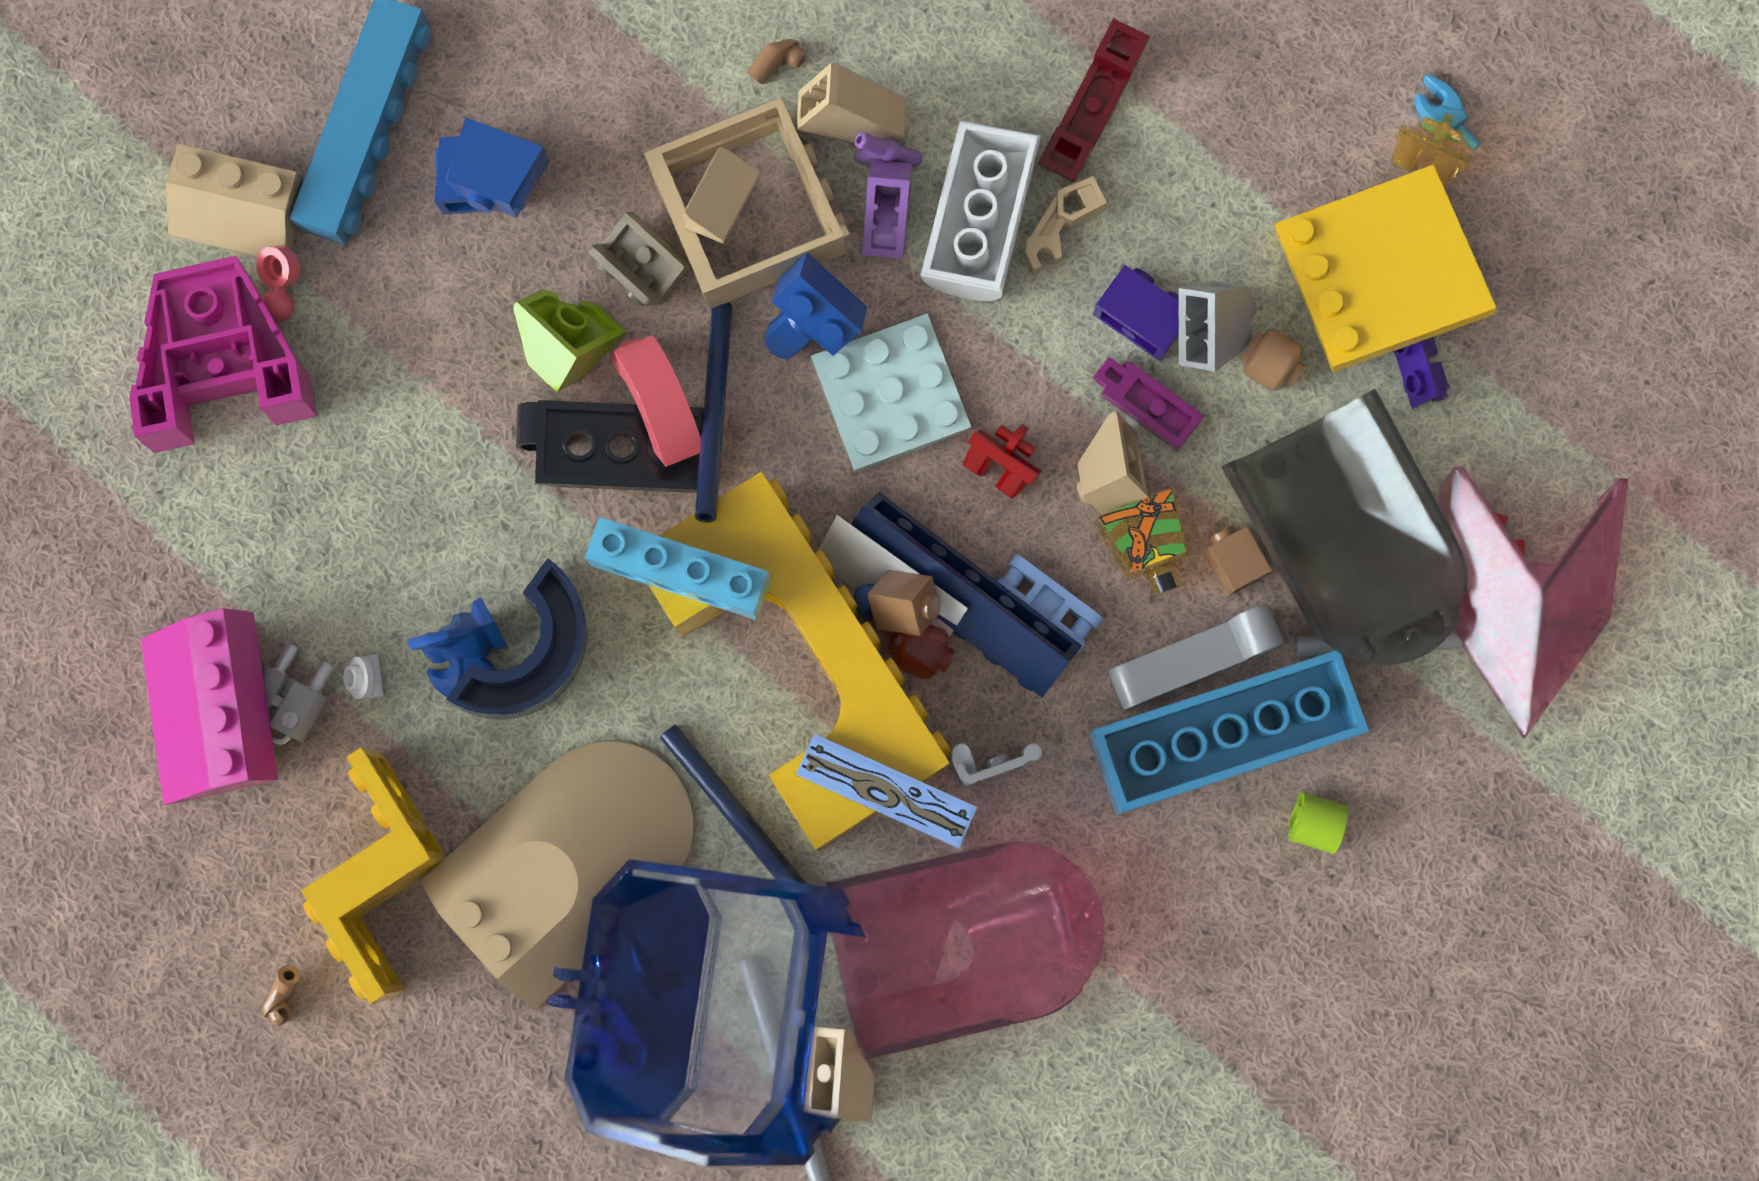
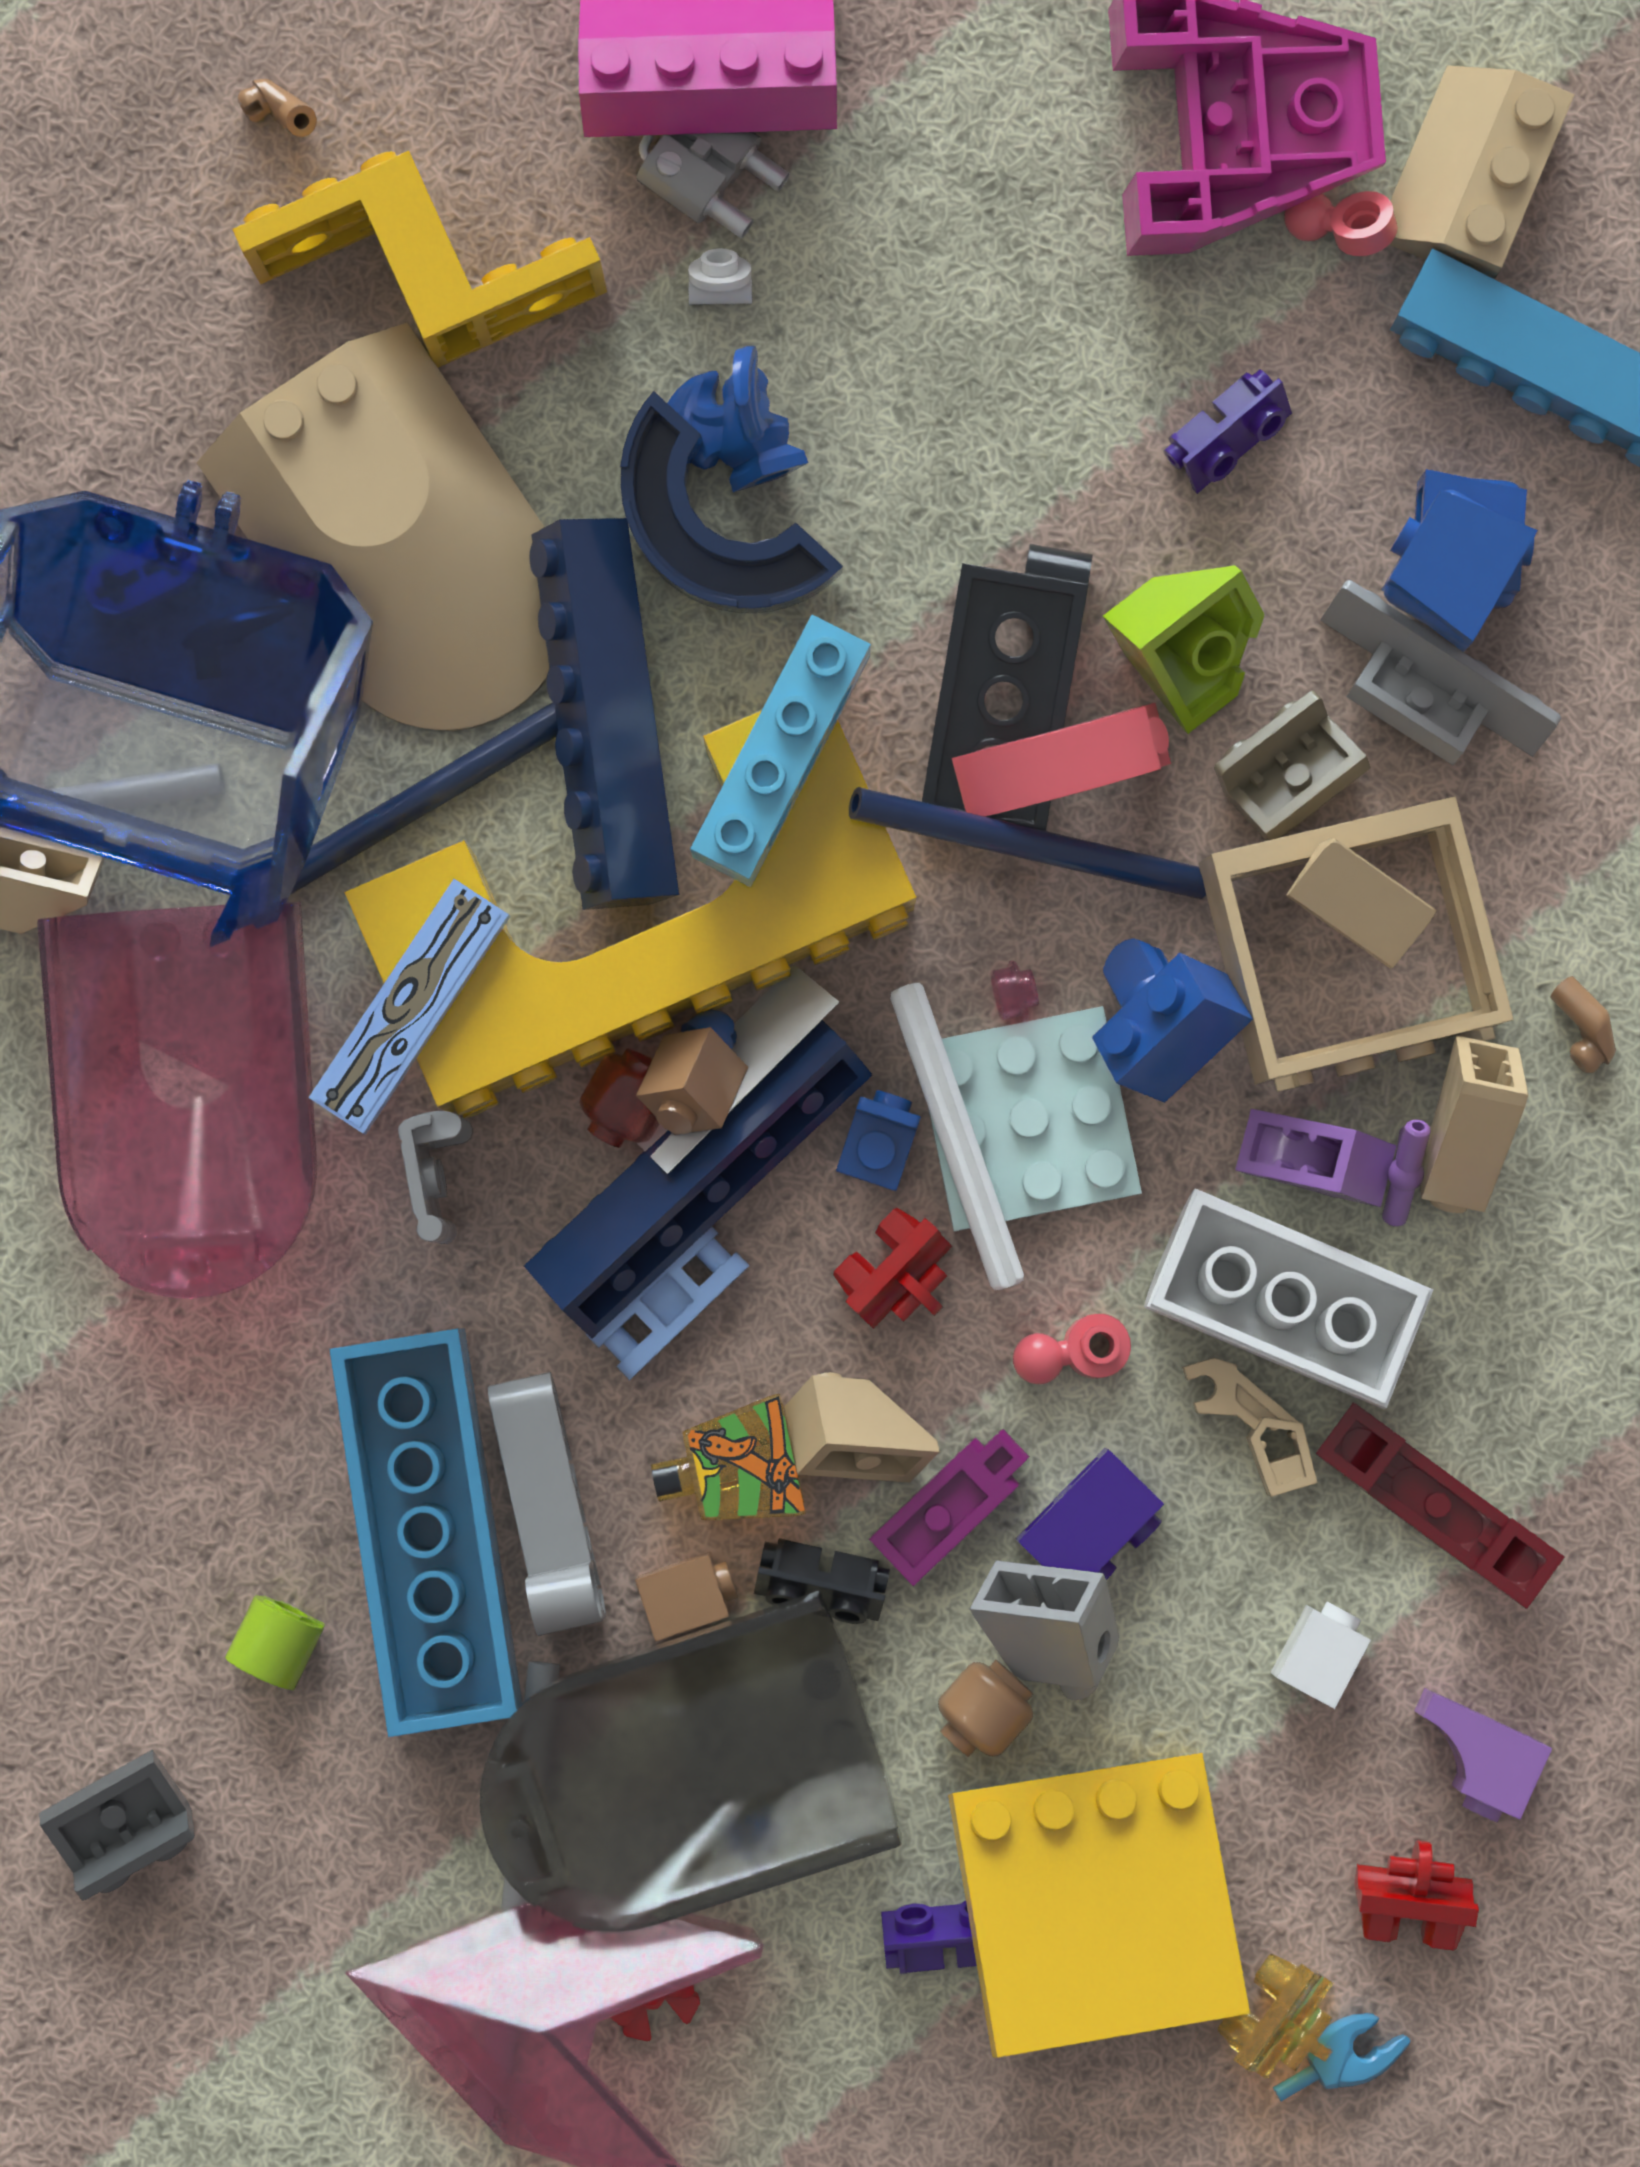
camera: 100 degrees right, 5 degrees up
none -> dark grey bracket [39,1750,195,1901]
none -> dark blue brick [529,518,680,910]
none -> black hinge [754,1538,890,1624]
none -> blue bracket [836,1090,921,1192]
none -> white axle [890,983,1024,1290]
none -> clear pink plate [990,960,1039,1022]
none -> coral plate [1013,1314,1131,1384]
none -> dark purple hinge [1163,369,1292,494]
none -> white brick [1271,1602,1371,1709]
none -> light grey bracket [1320,580,1561,766]
none -> red hips [1354,1840,1479,1951]
none -> medium lavender arch [1414,1688,1552,1823]

